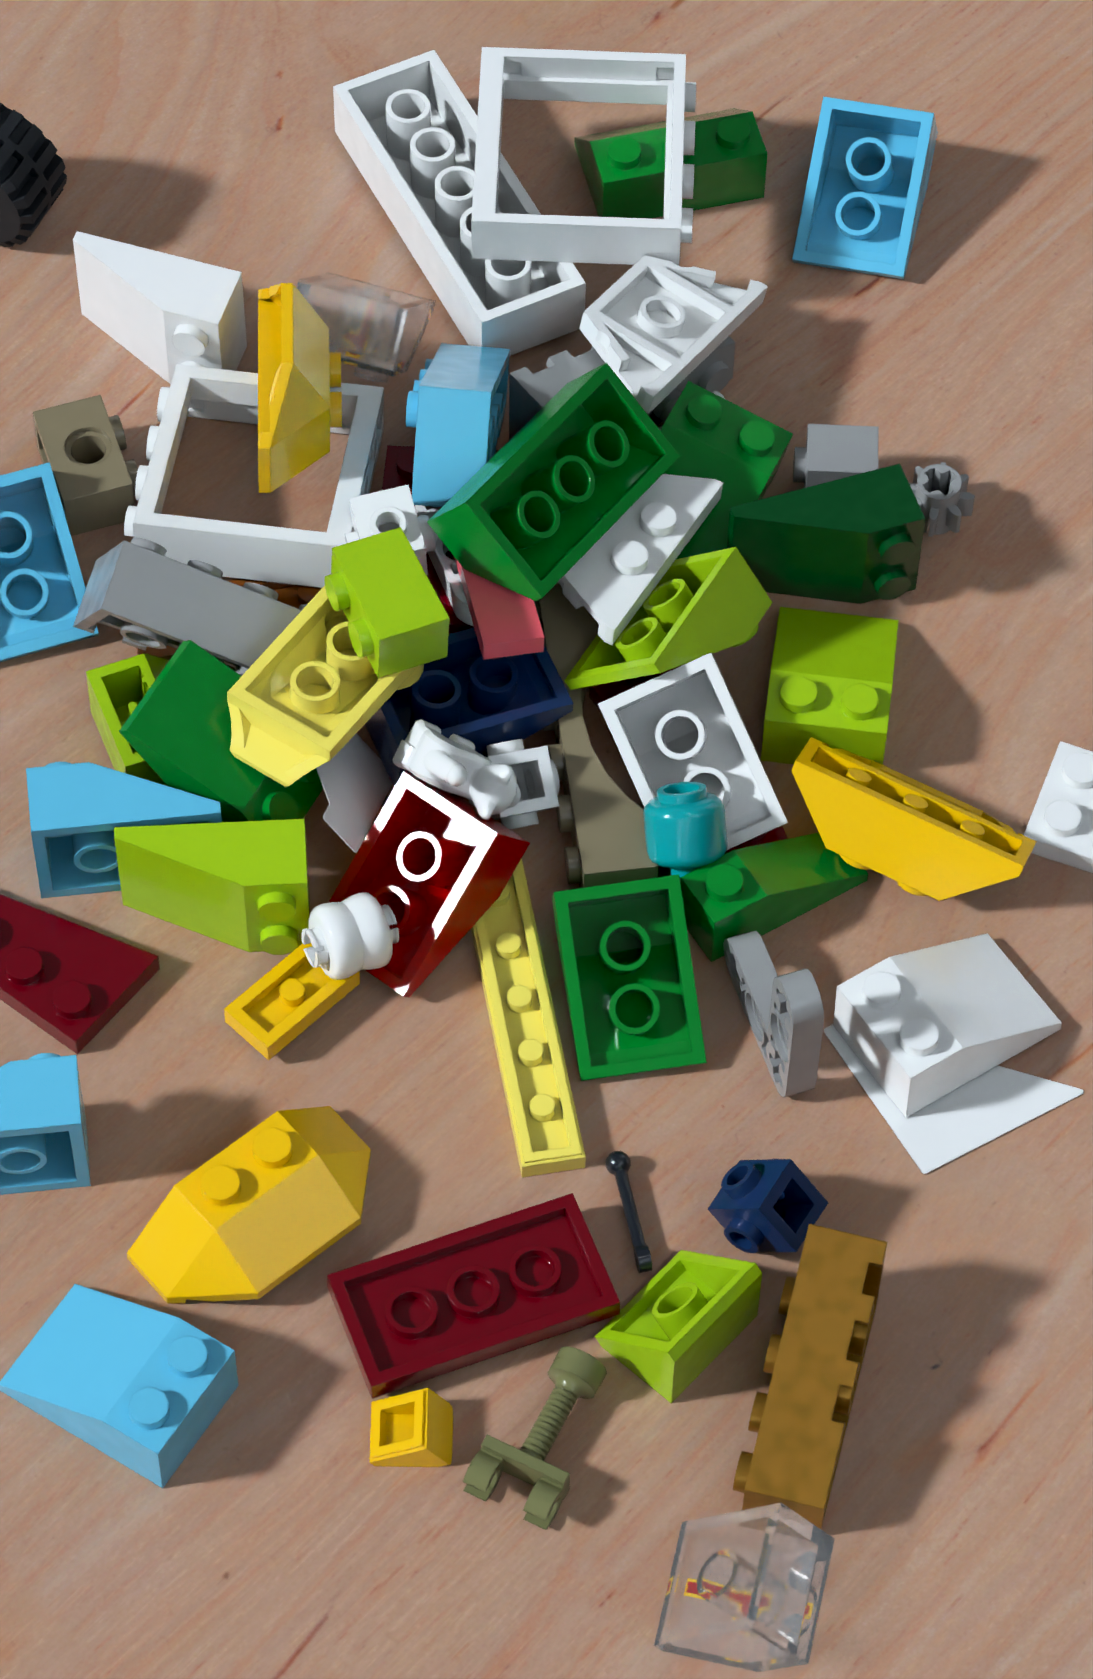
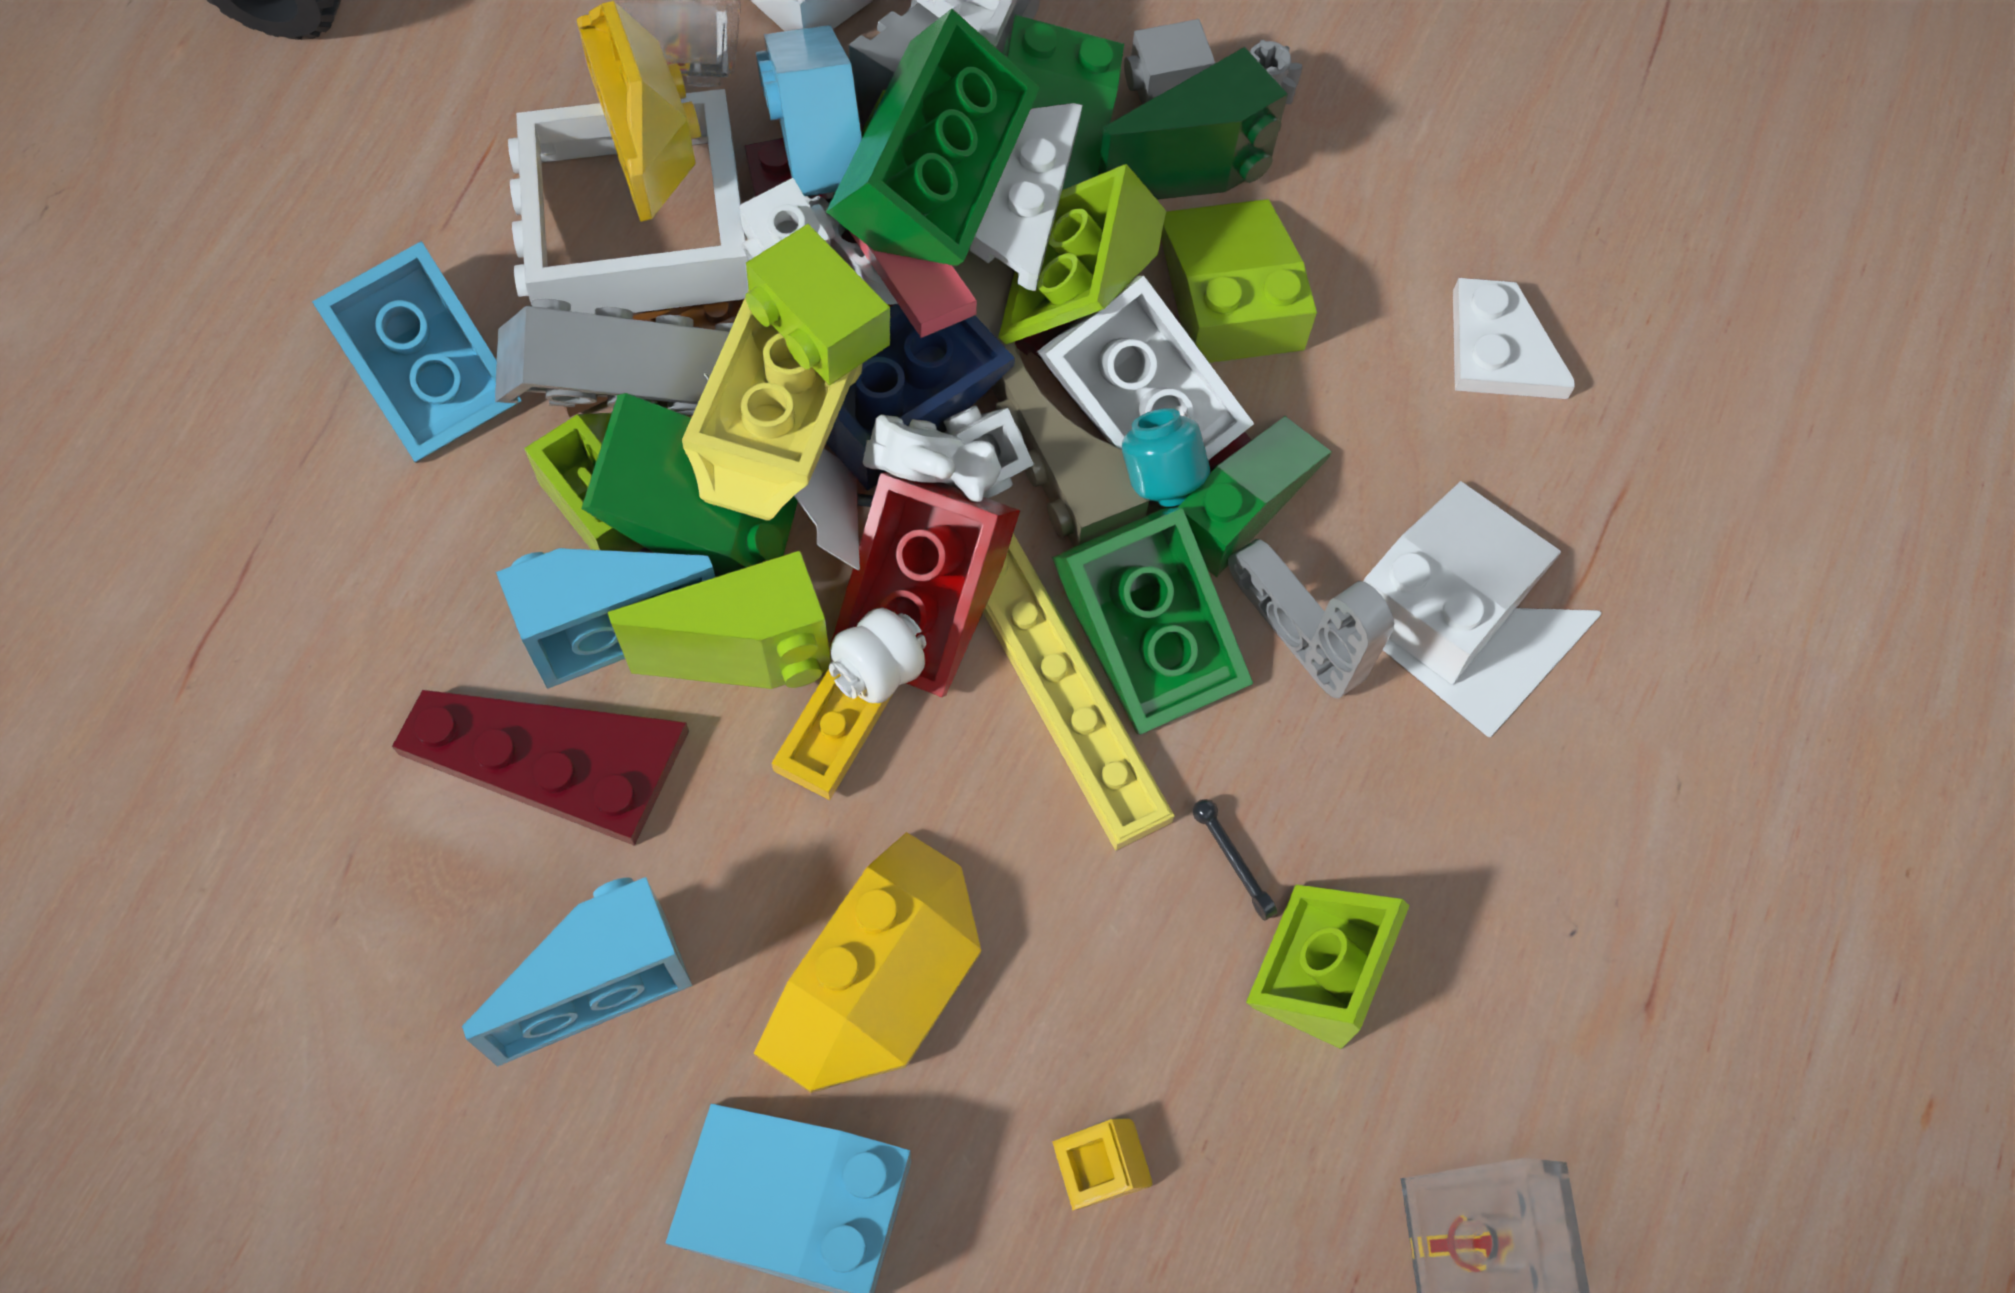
camera: 20 degrees left, 10 degrees up
dark tan brick [33,395,138,536] -> none
white slope [73,231,247,384] -> none
dark red plate [327,1193,620,1399] -> none
olive bar [463,1346,607,1530] -> none
dark blue brick [708,1159,829,1253] -> none
pearl gold wedge [733,1224,888,1537] -> none
yellow wedge [791,737,1037,901] -> none

